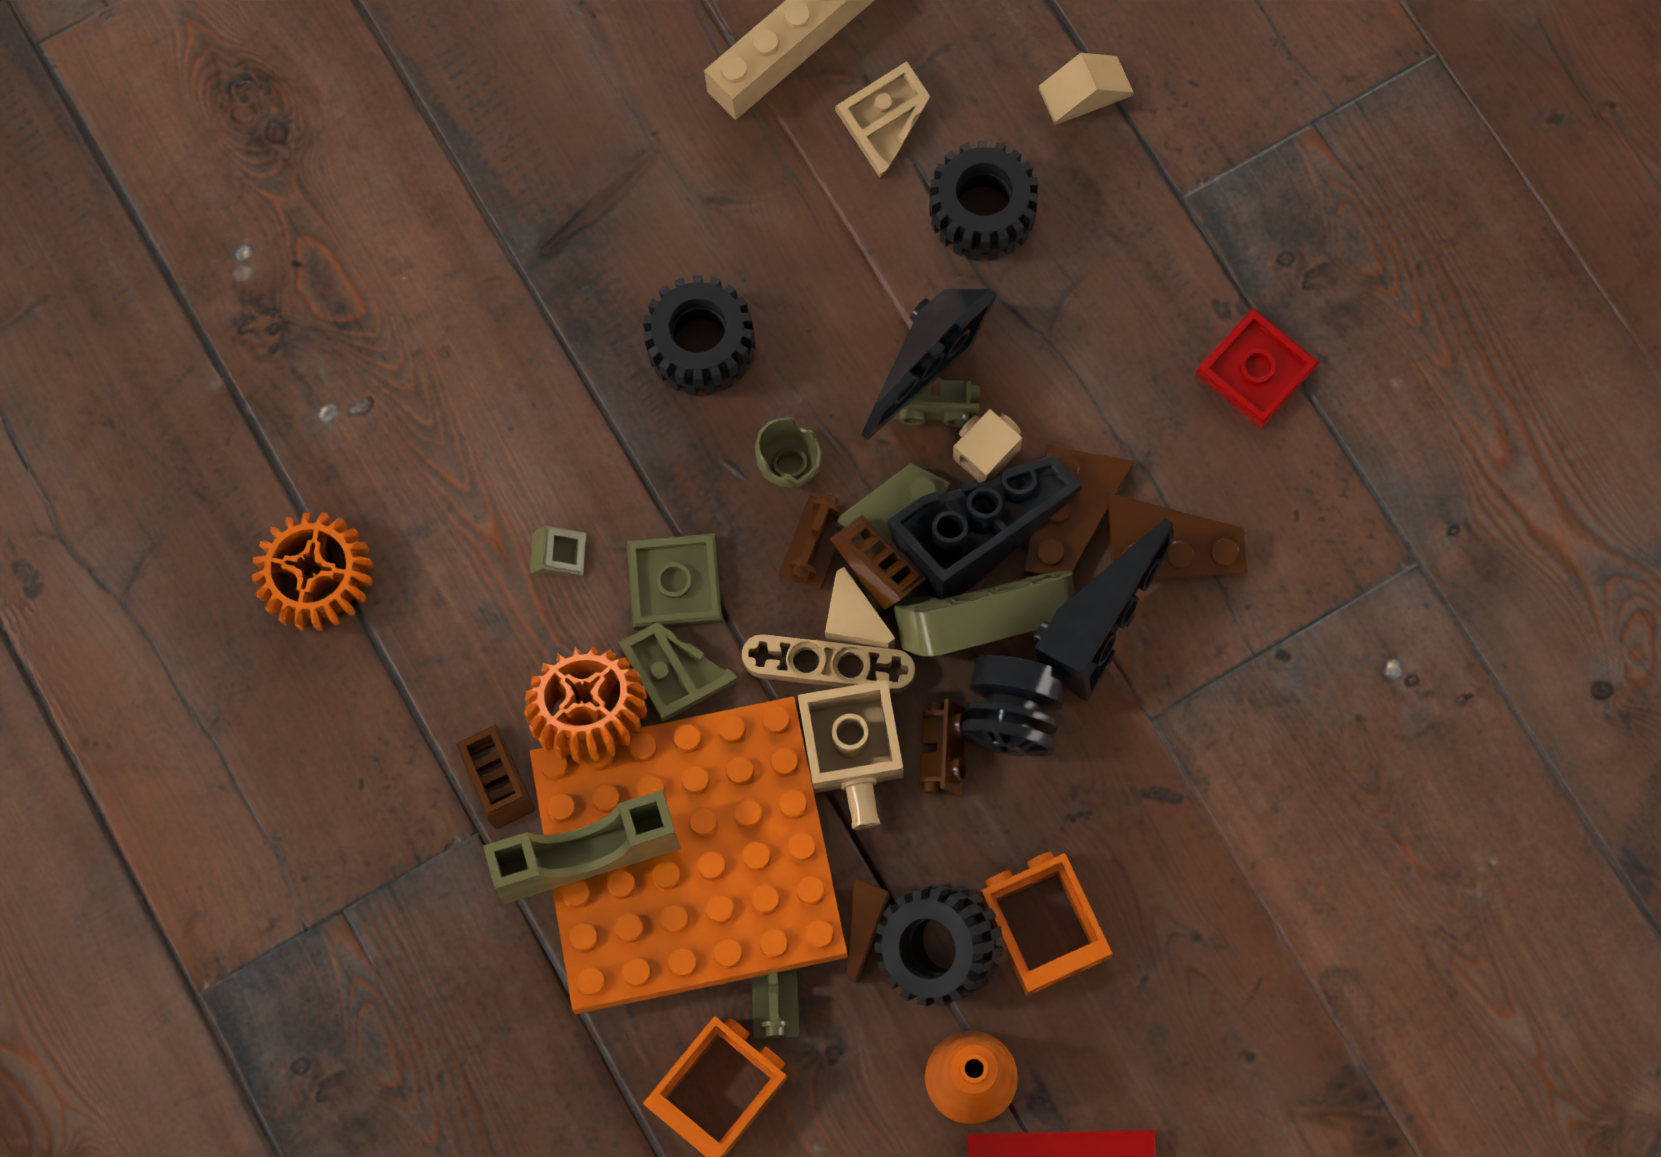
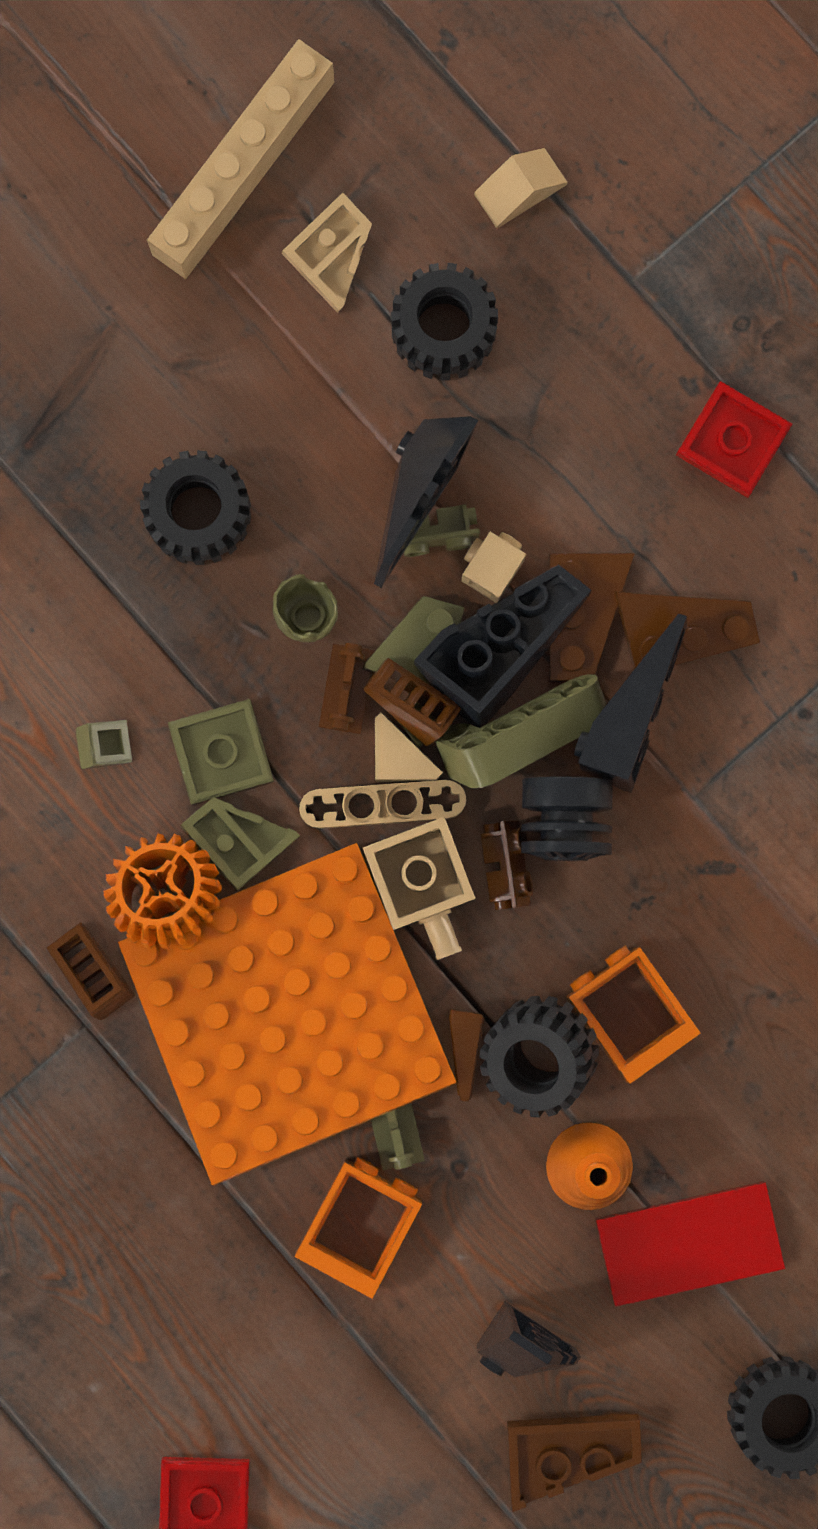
camera: 20 degrees left, 10 degrees up
olive arch [483,790,681,904] -> none

